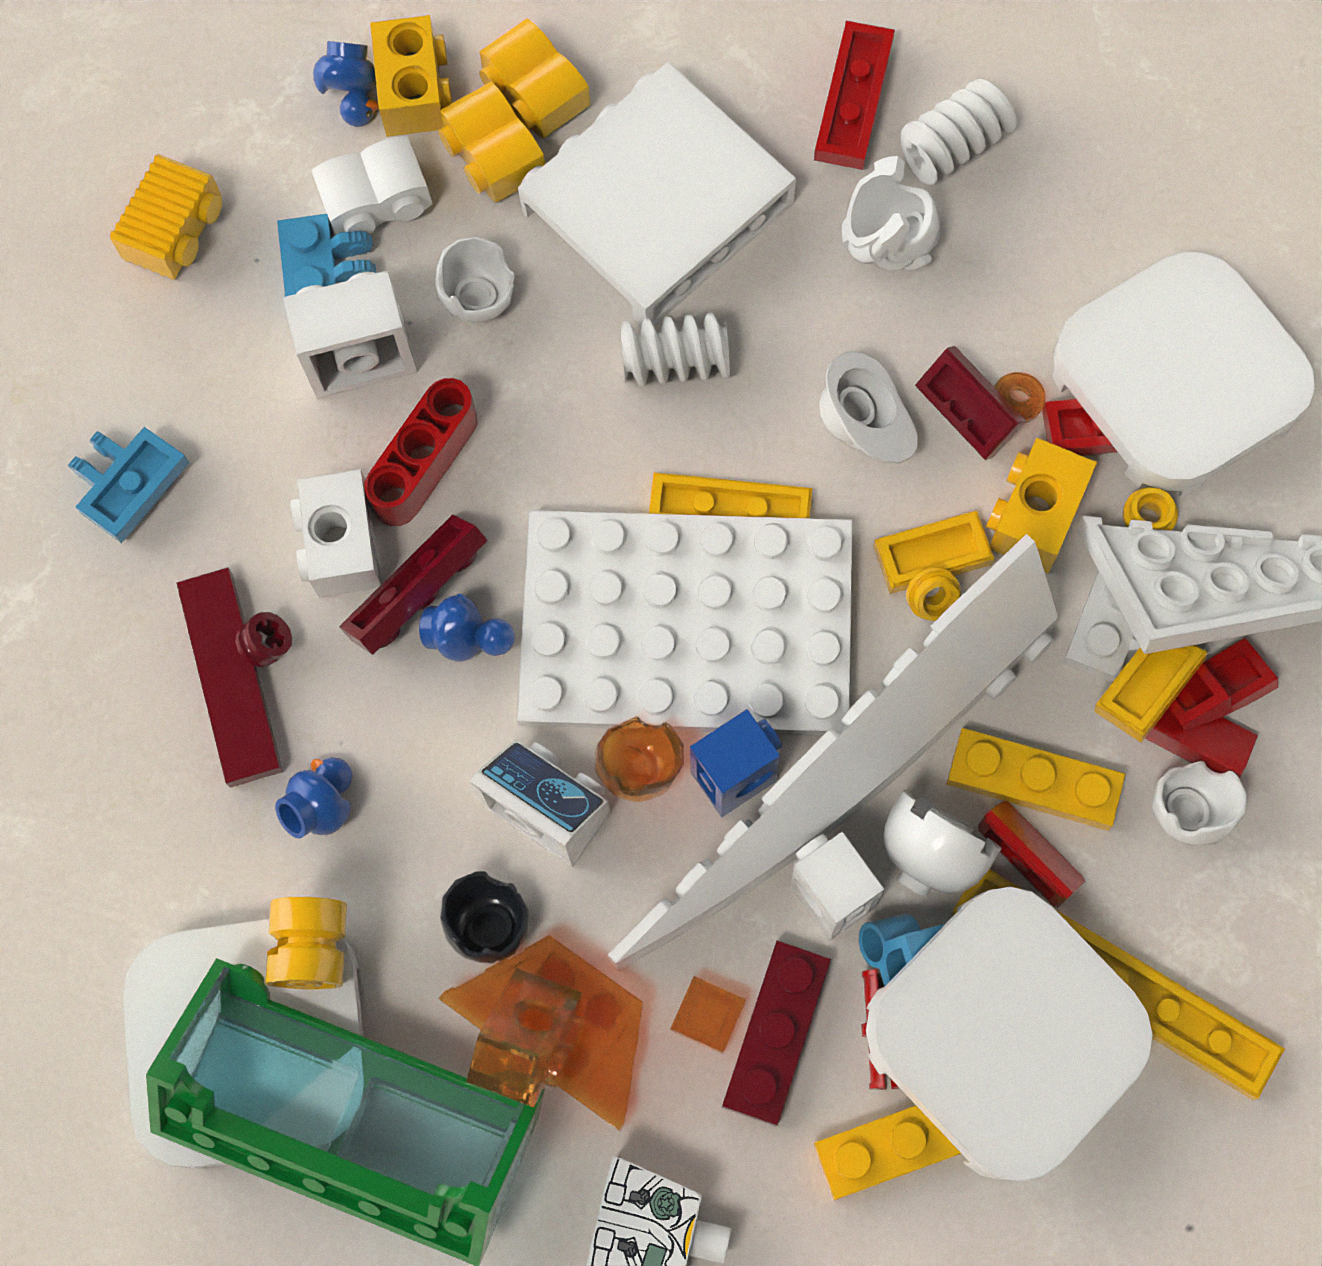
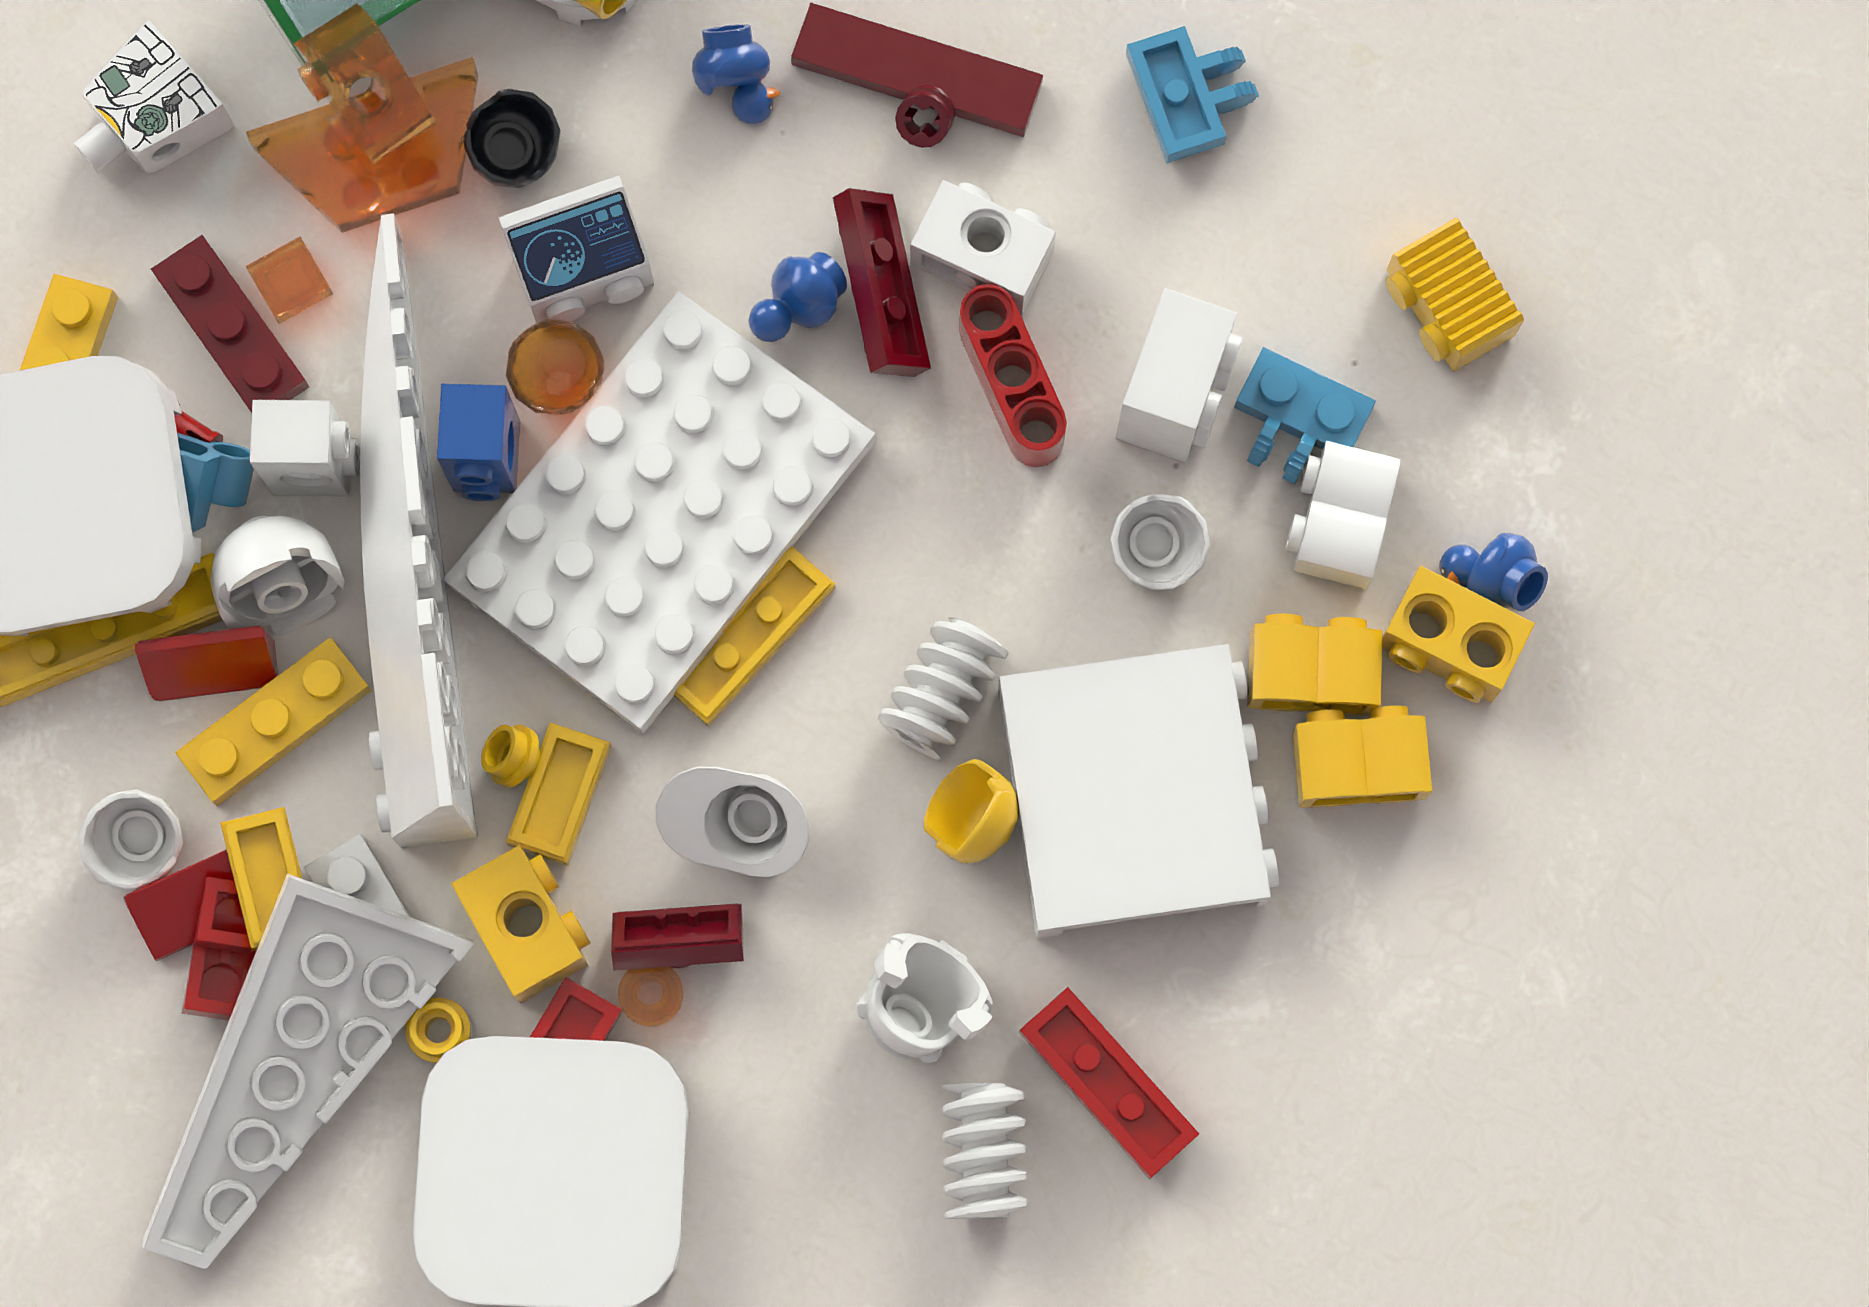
camera: 120 degrees right, 5 degrees up
none -> yellow hair [923,759,1019,864]

